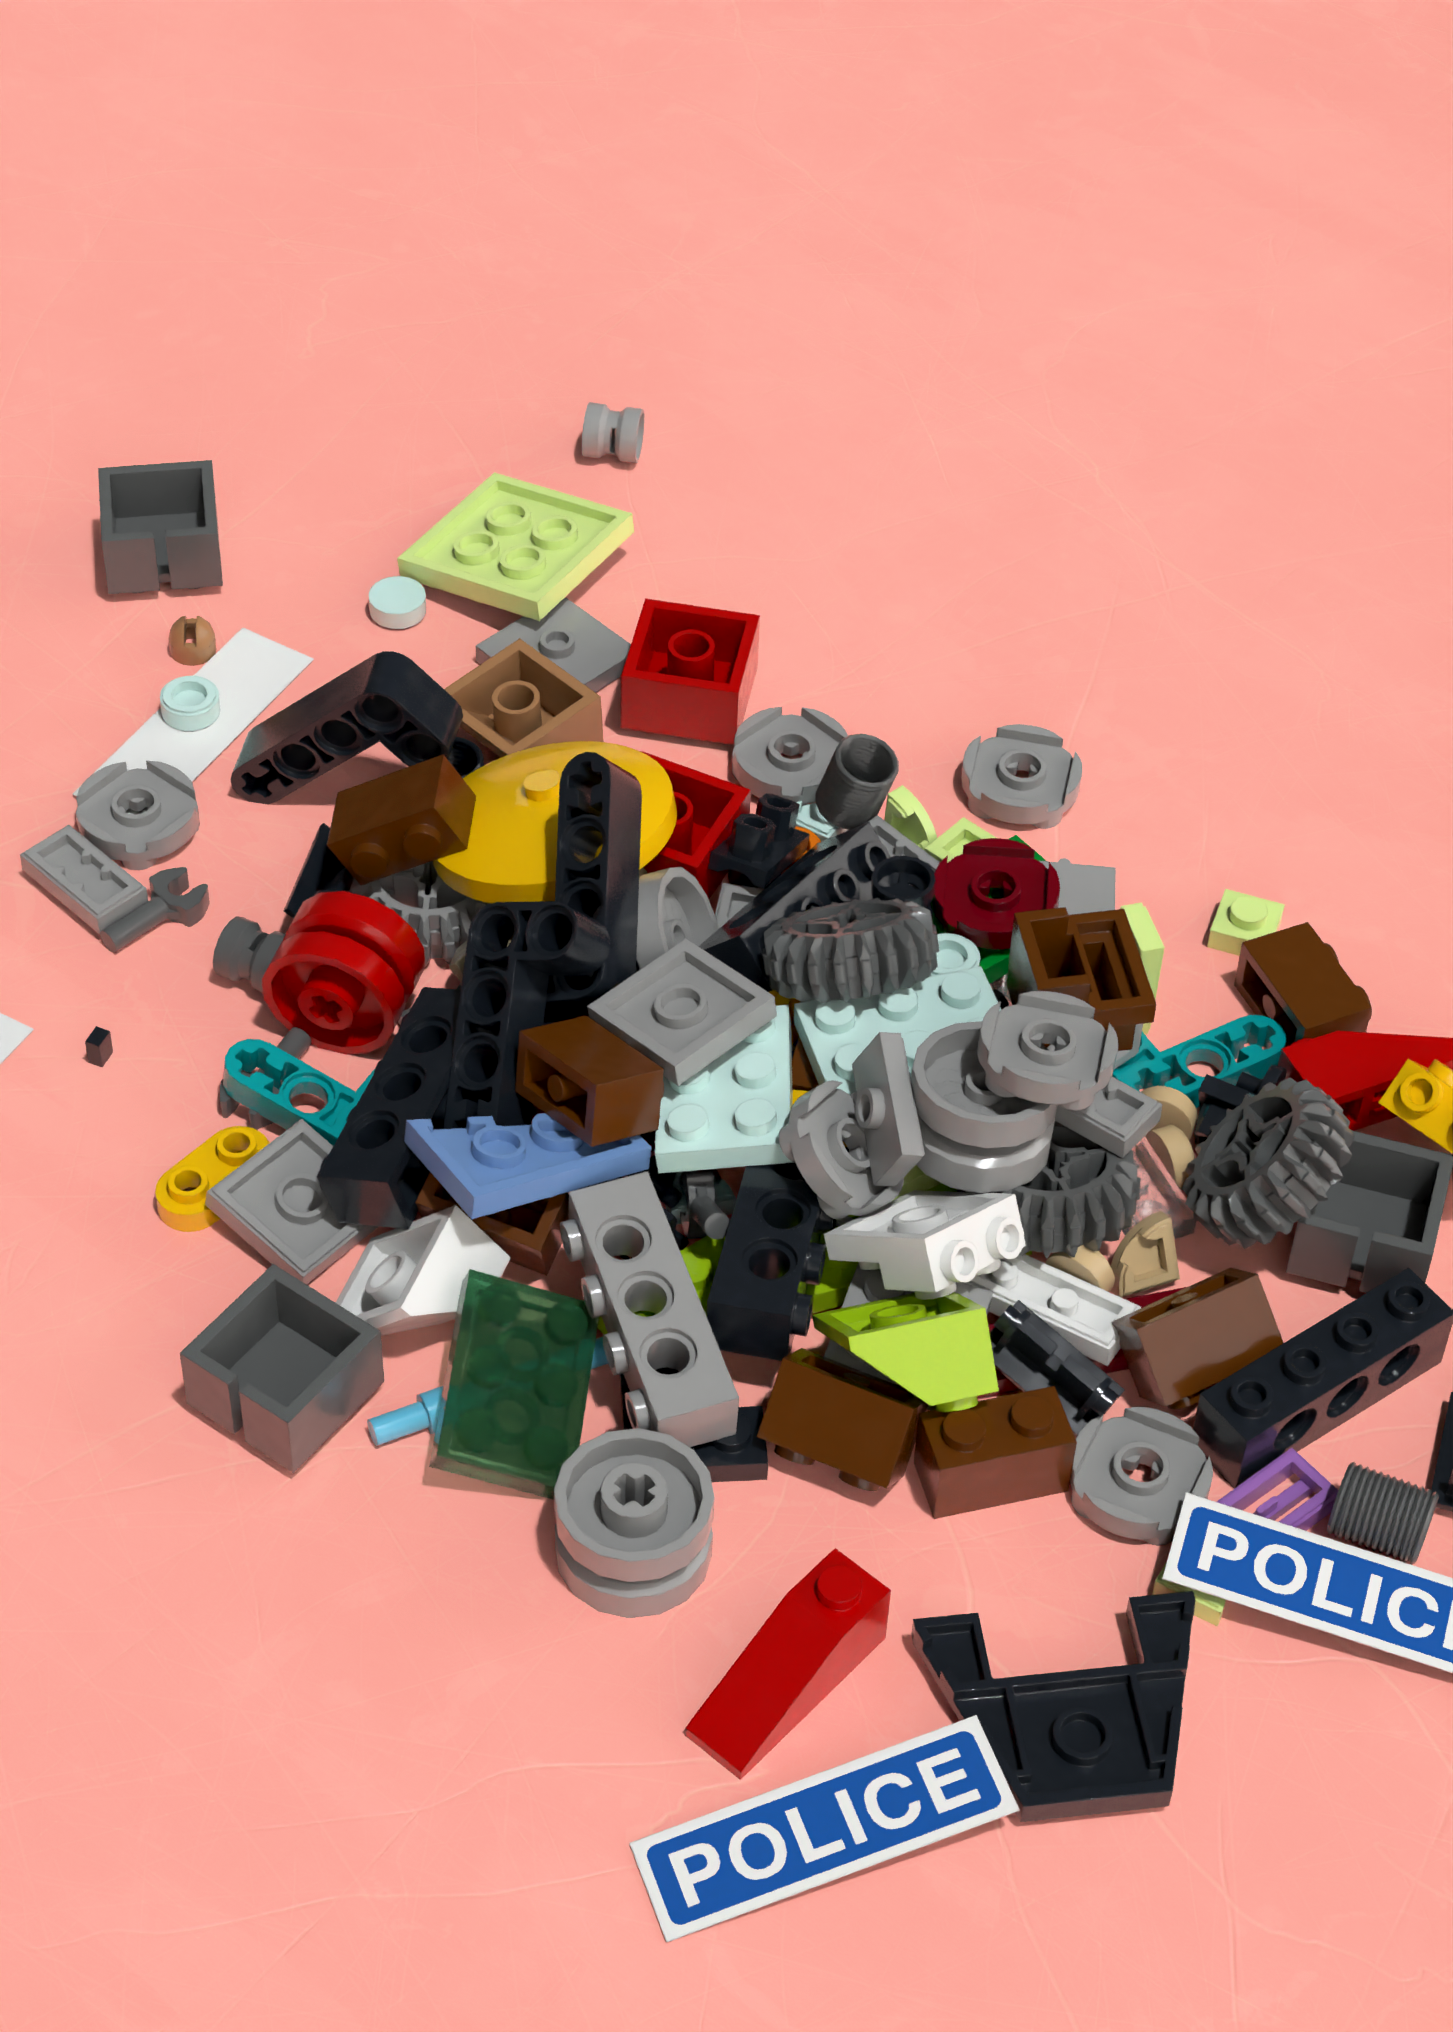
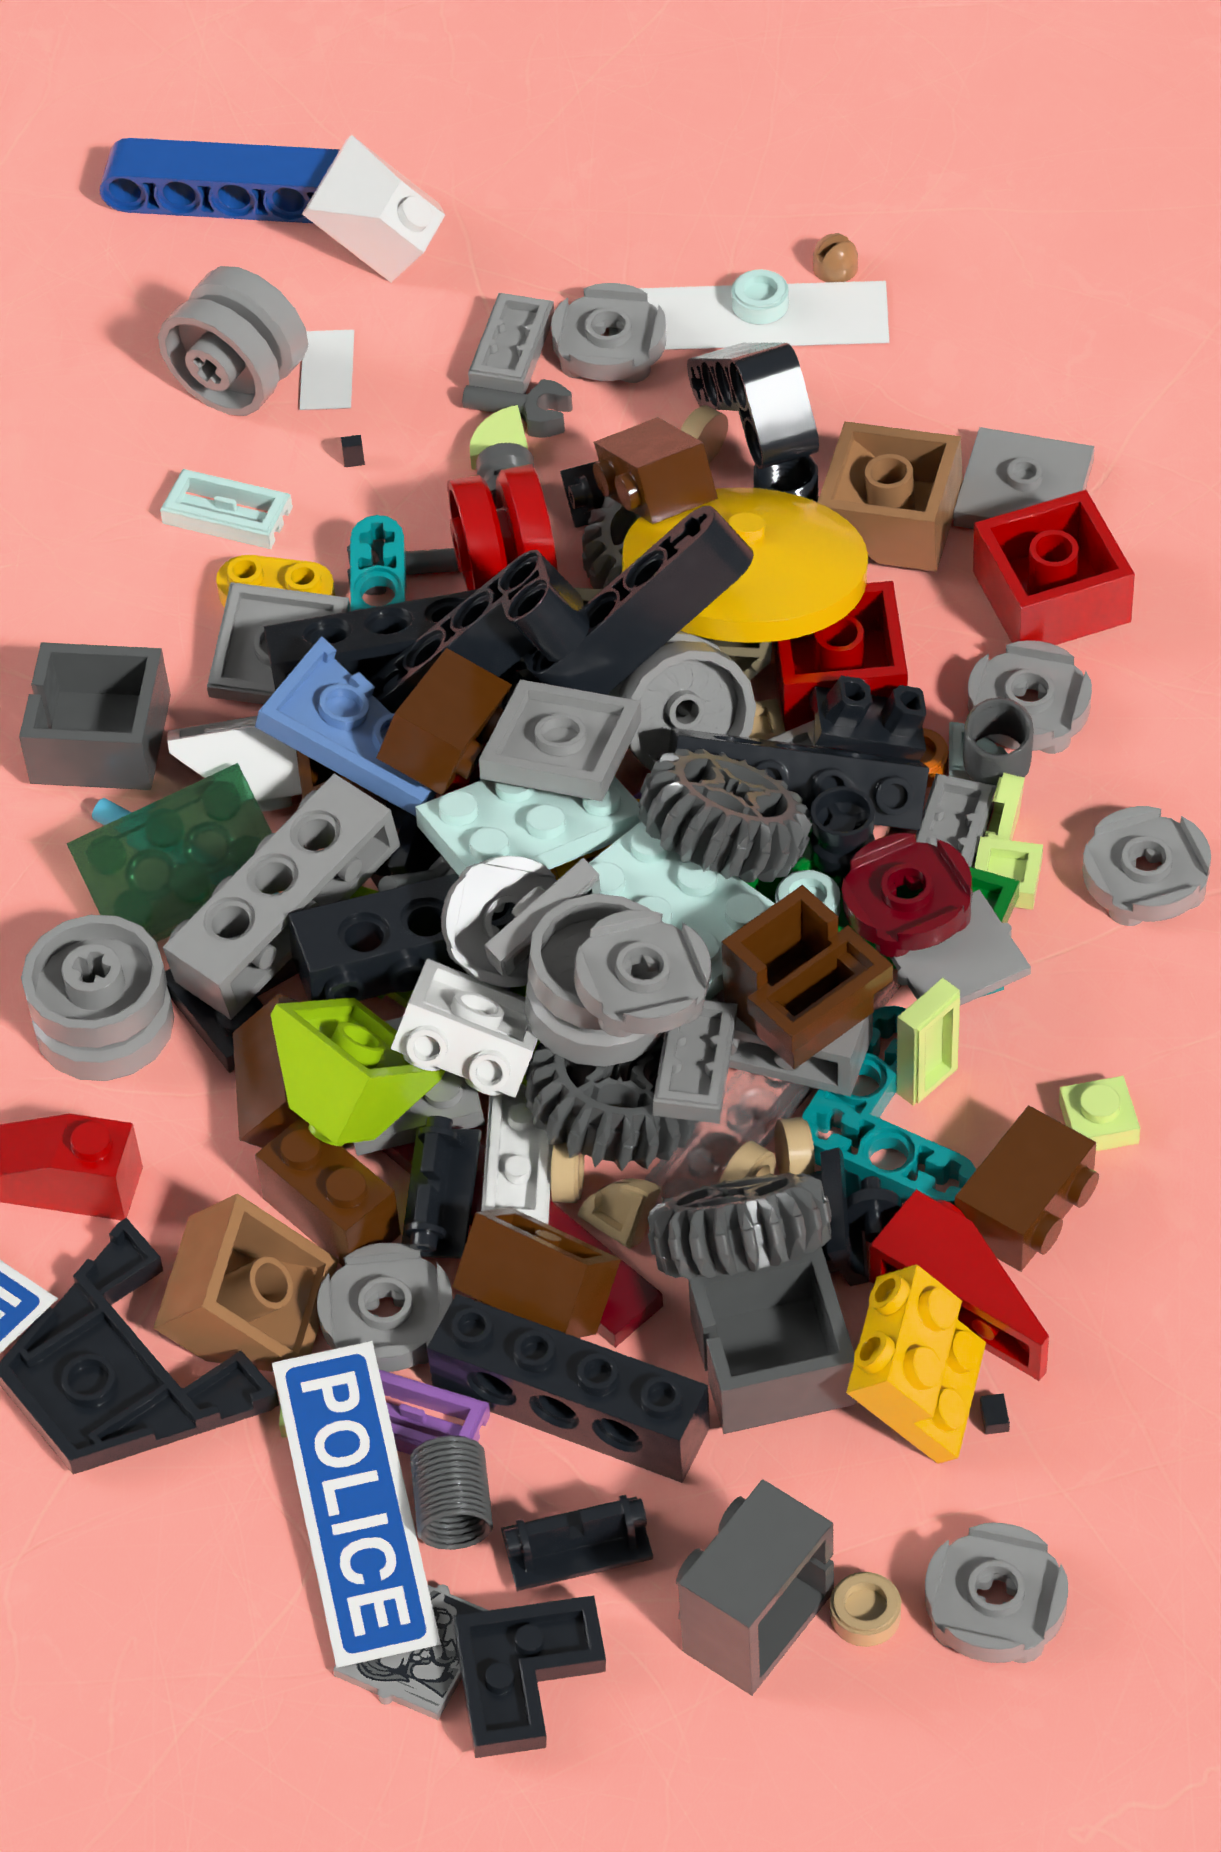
camera: 65 degrees right, 5 degrees up
dark grey piece [98,460,223,594] -> none
light aqua tile [368,576,426,629] -> none
yellowish green plate [397,472,634,621] -> none
none -> medium nougat slope [153,1193,339,1372]
none -> light aqua tile [160,469,293,549]
none -> yellowish green tile [470,405,528,470]
none -> tan tile [680,405,728,463]

